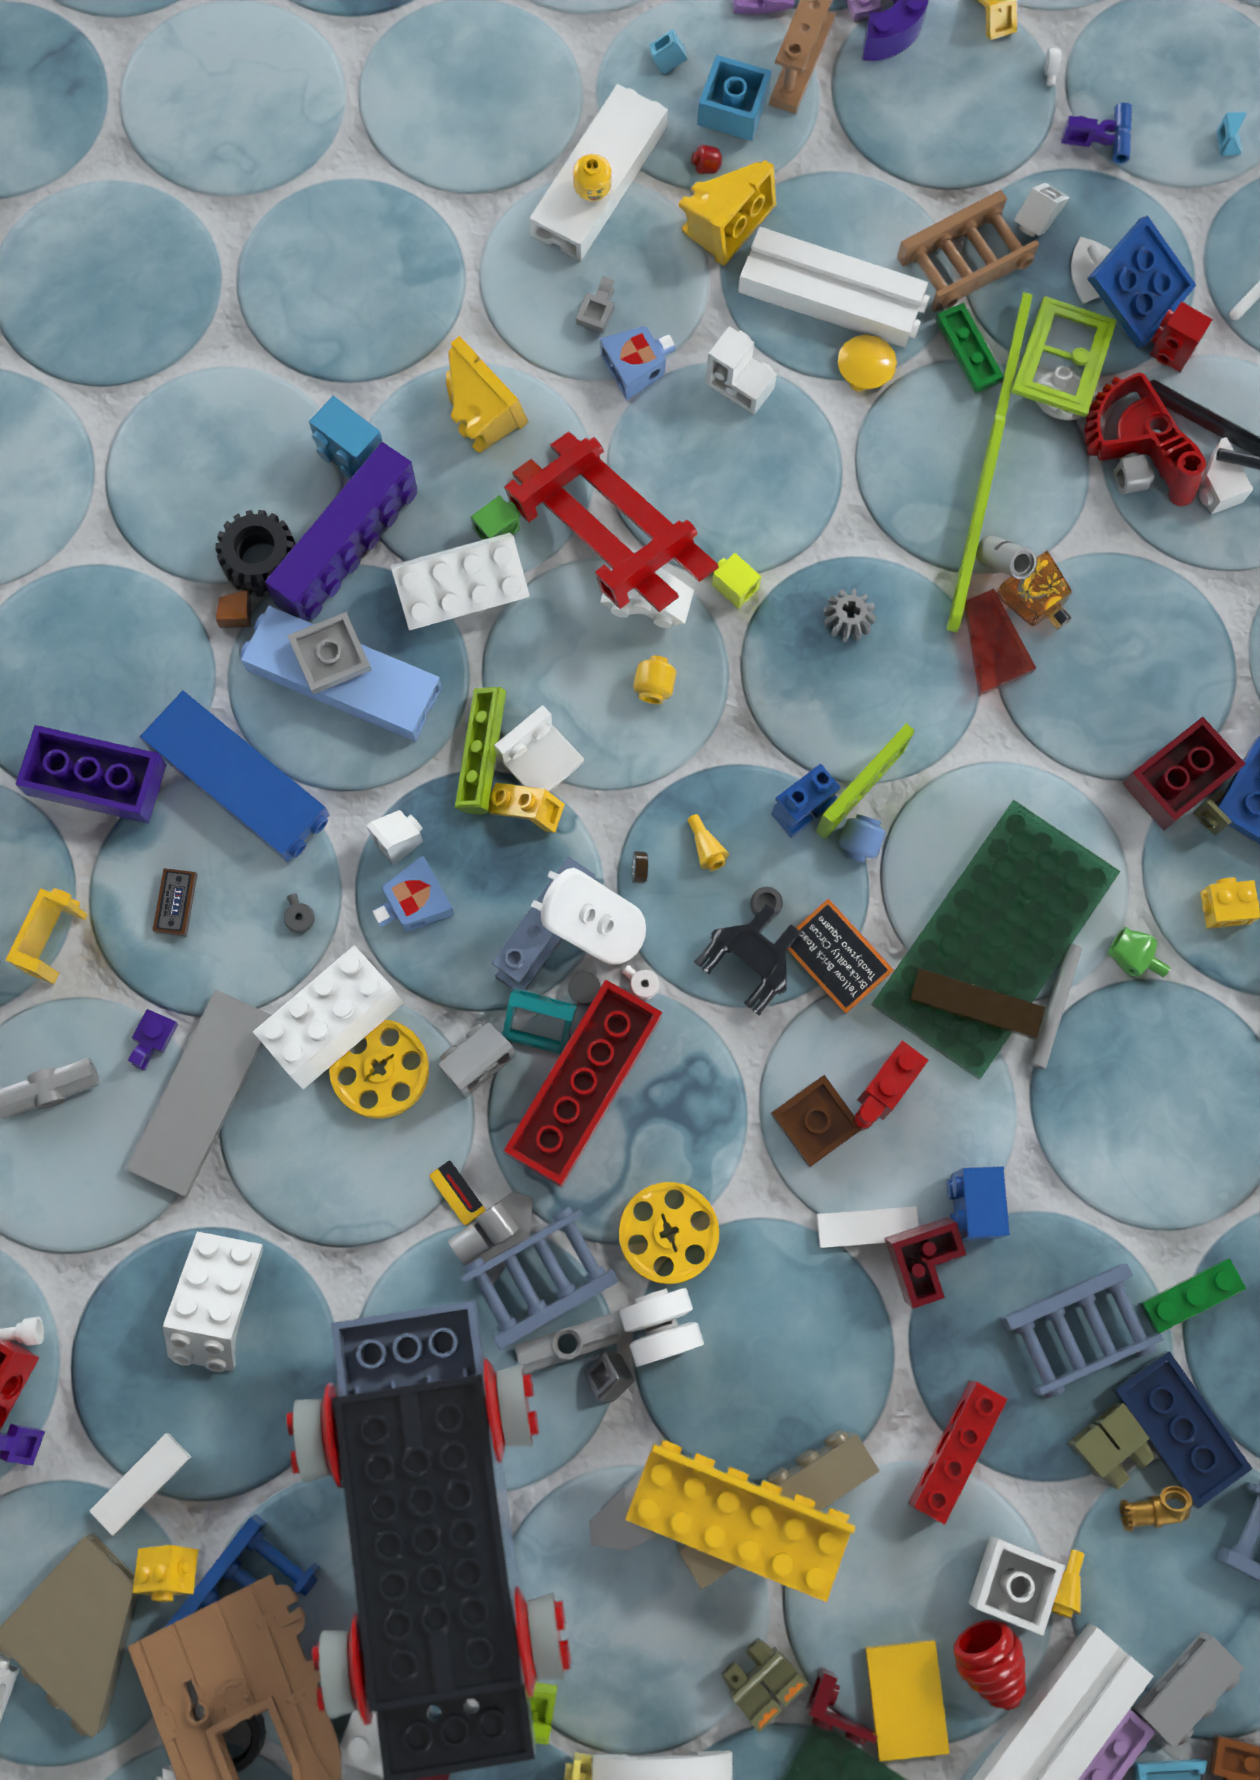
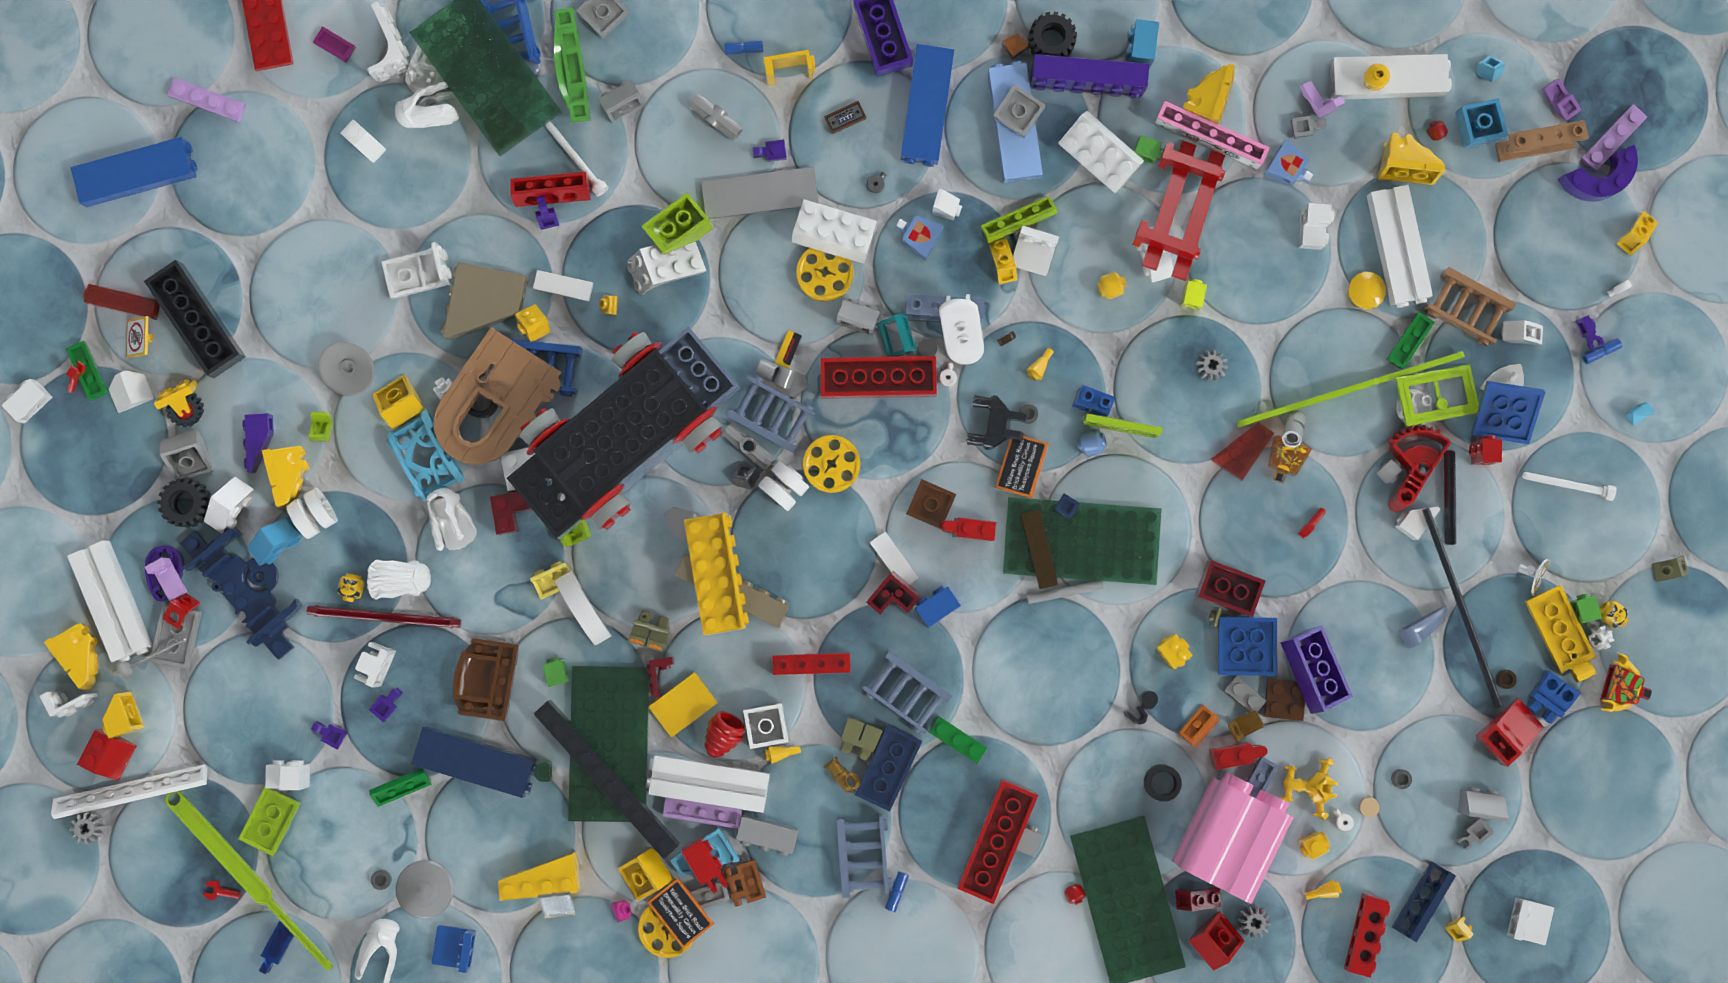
camera: 60 degrees right, 10 degrees up
bright green piece [1108,927,1170,977] -> none
none -> yellow plate [599,295,618,316]
none -> lime slope [641,192,713,255]
none -> dark blue tile [1053,493,1080,520]
none -> bright pink brick [1154,101,1270,170]
none -> red bar [1298,508,1326,539]
none -> lavender bracket [1300,81,1345,119]

